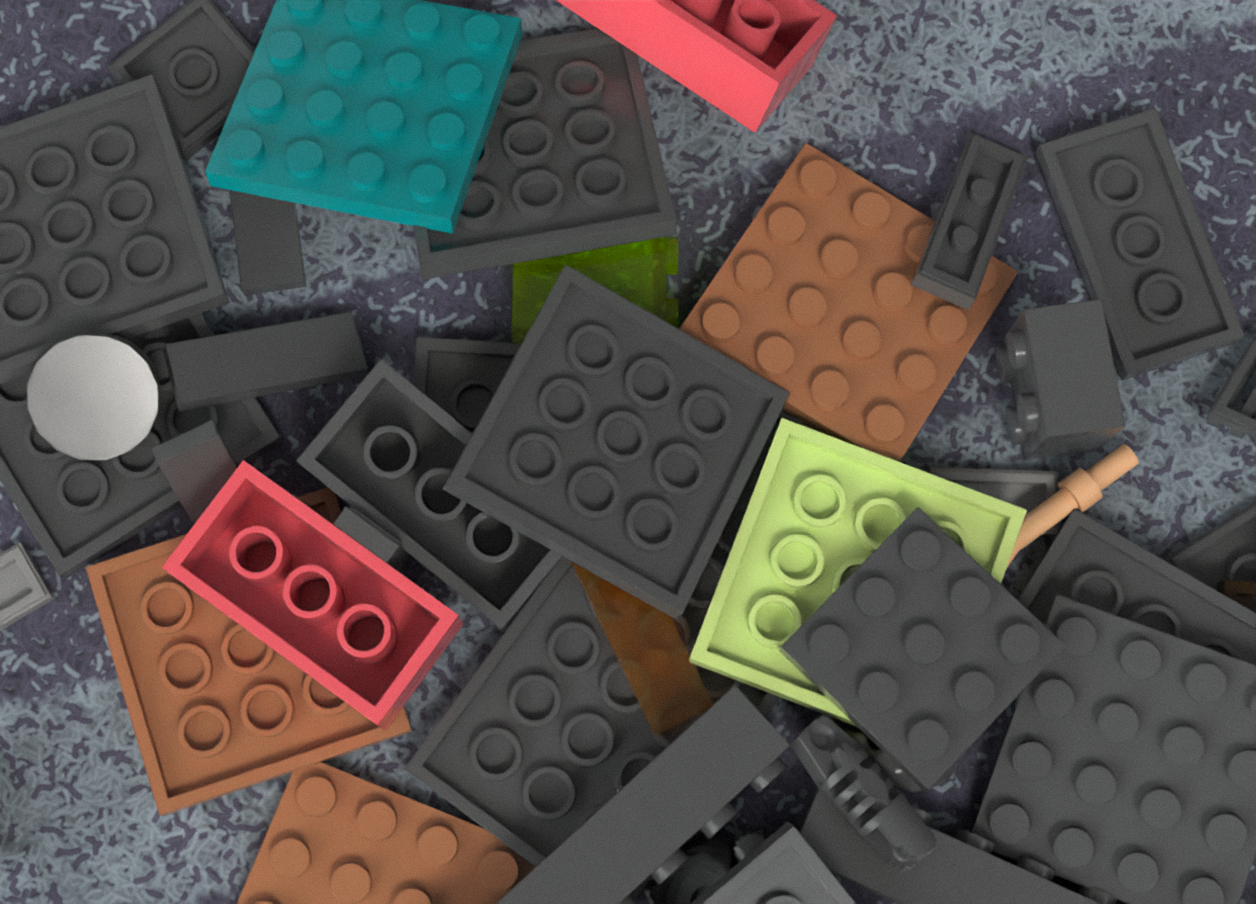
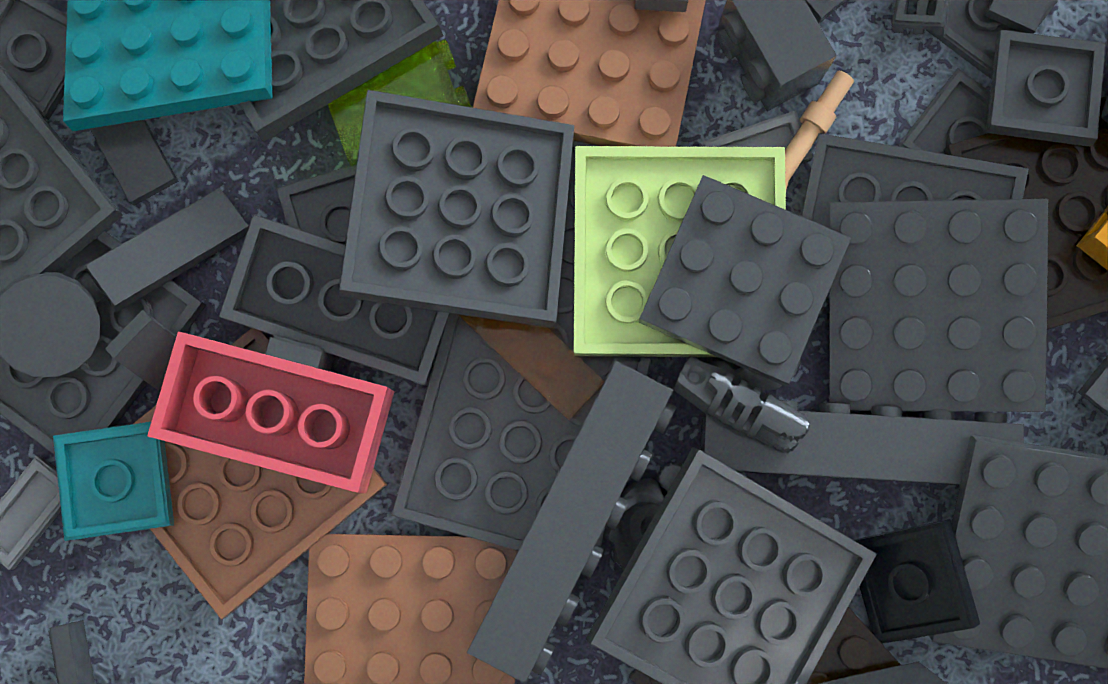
camera: 15 degrees left, 5 degrees up
none -> teal tile [53,422,174,541]

